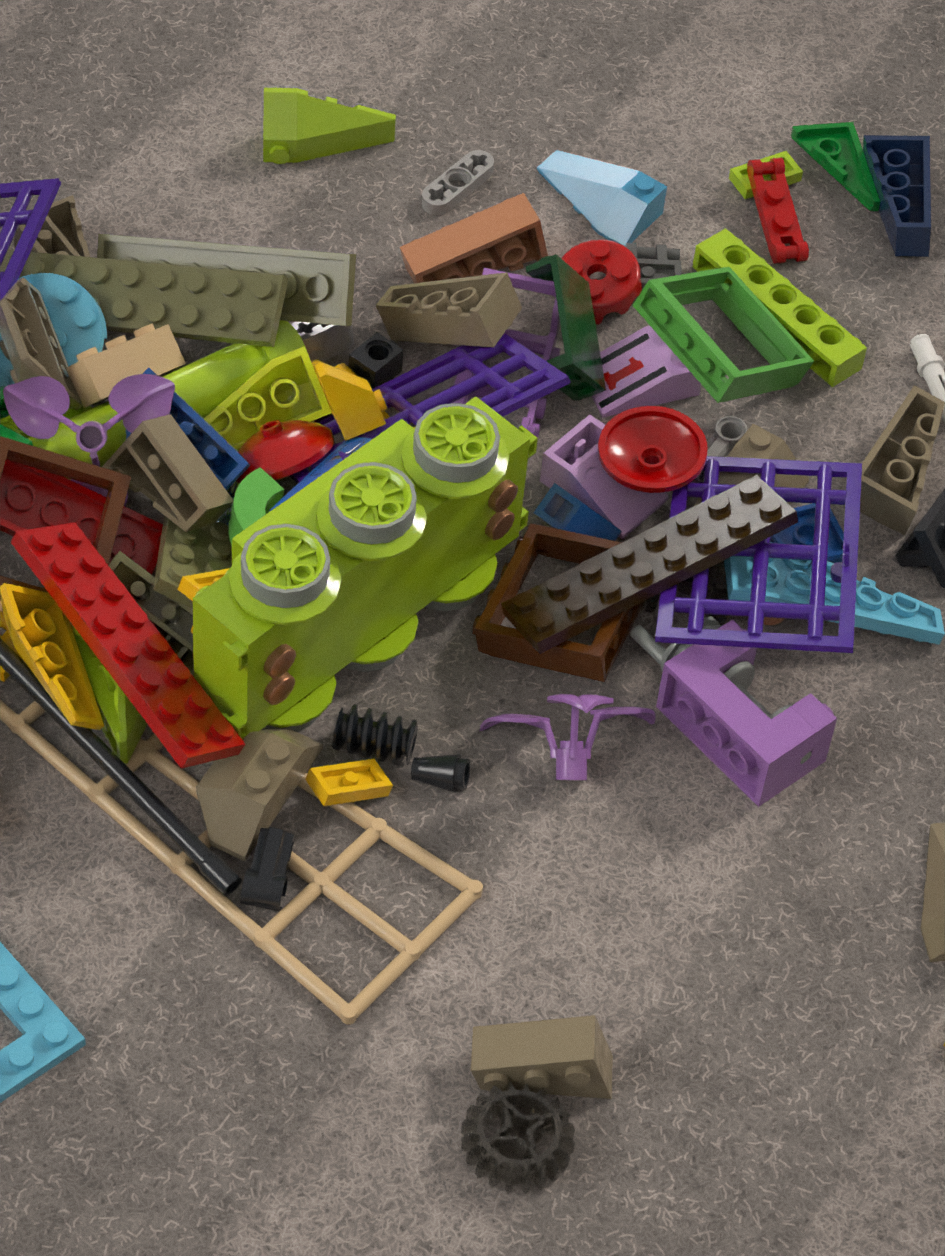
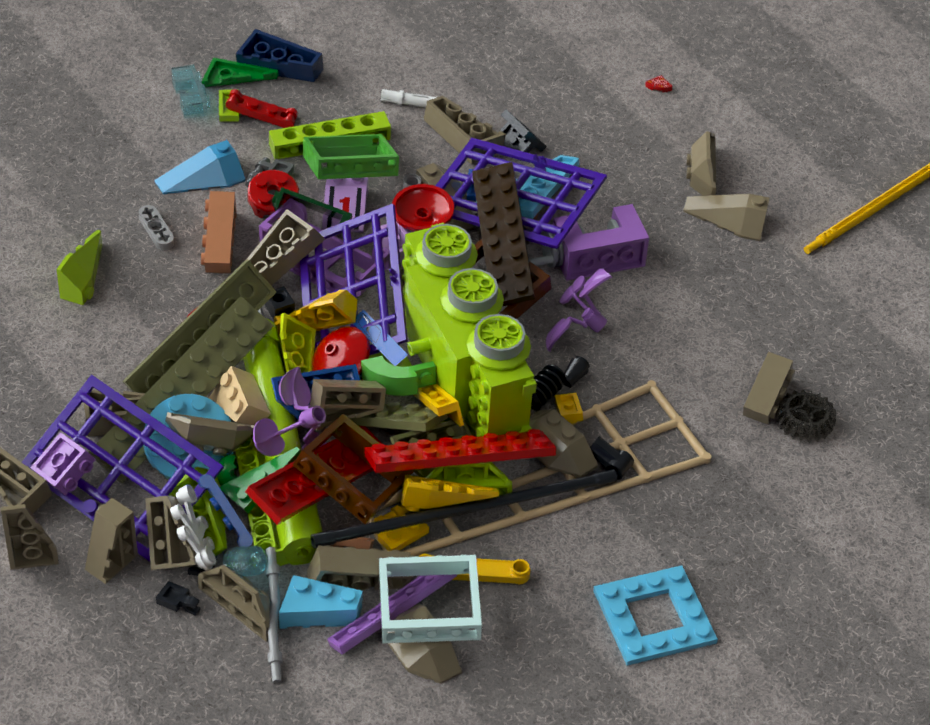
camera: 65 degrees left, 5 degrees down
none -> clear light blue arch [171,64,210,119]

